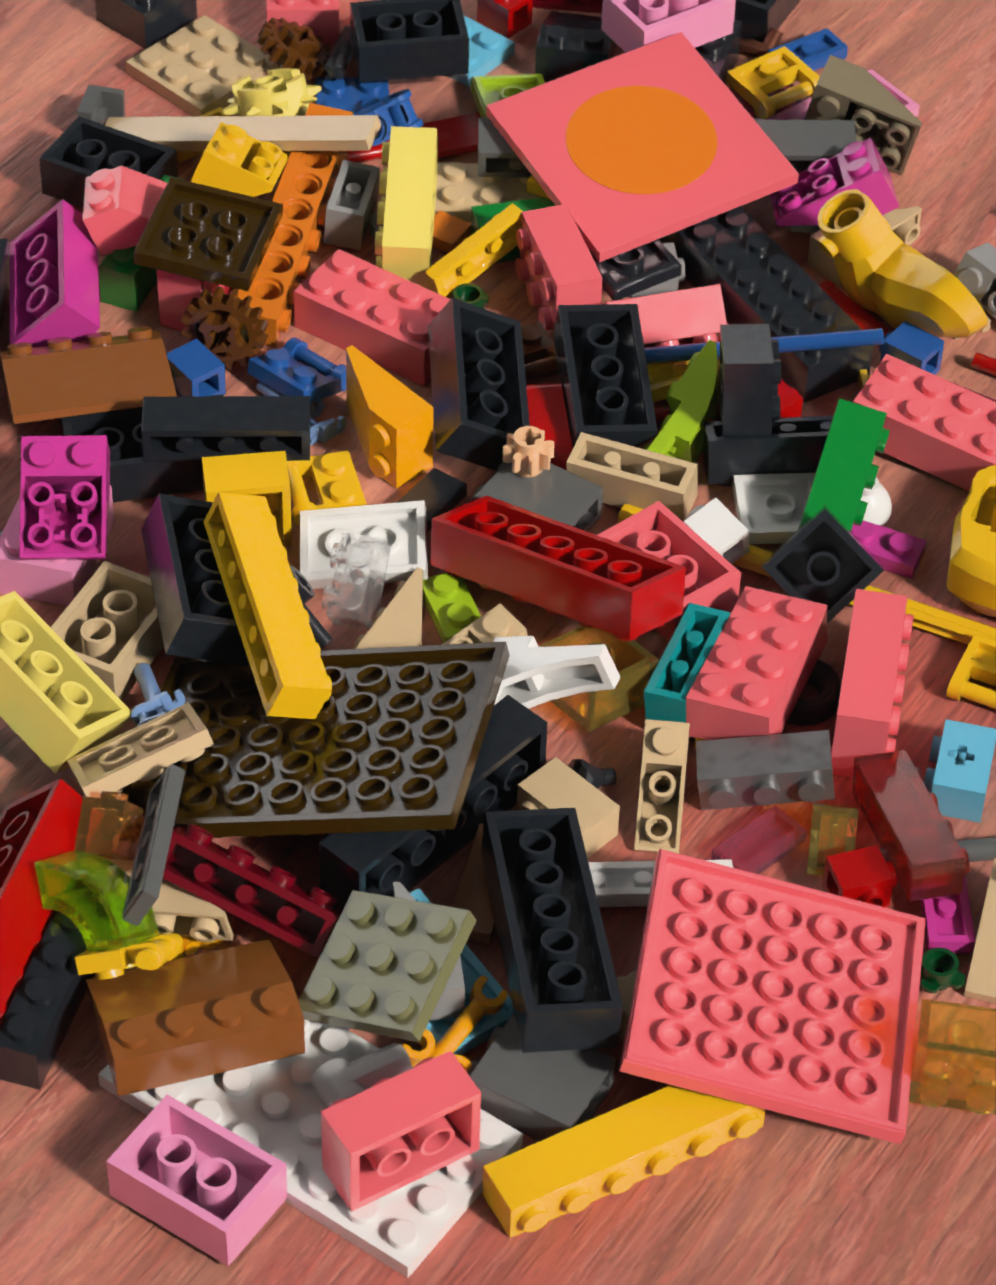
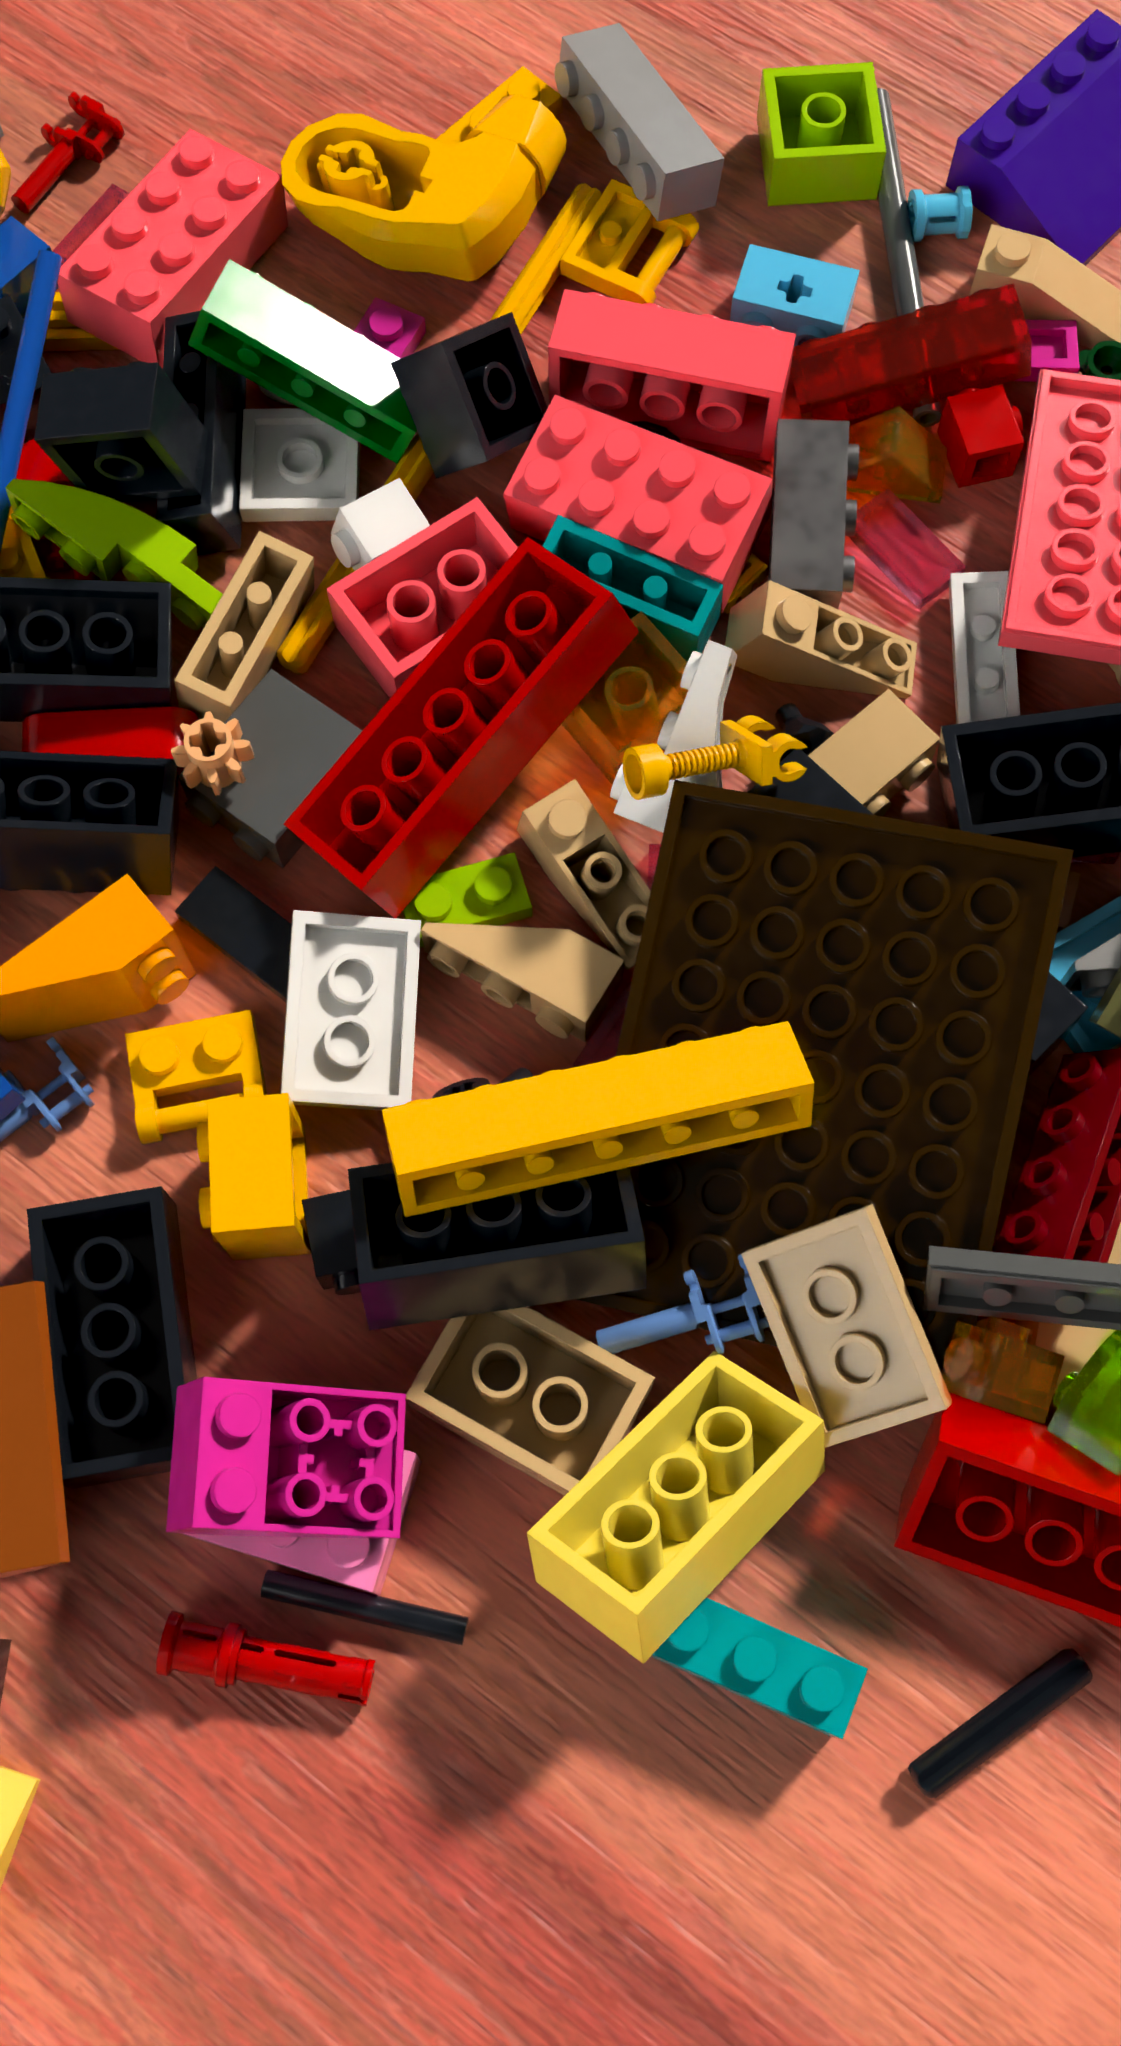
camera: 85 degrees left, 25 degrees up
black brick [141,396,310,461] -> none
clear brick [322,532,391,630] -> none
none -> yellow bar [623,715,808,800]

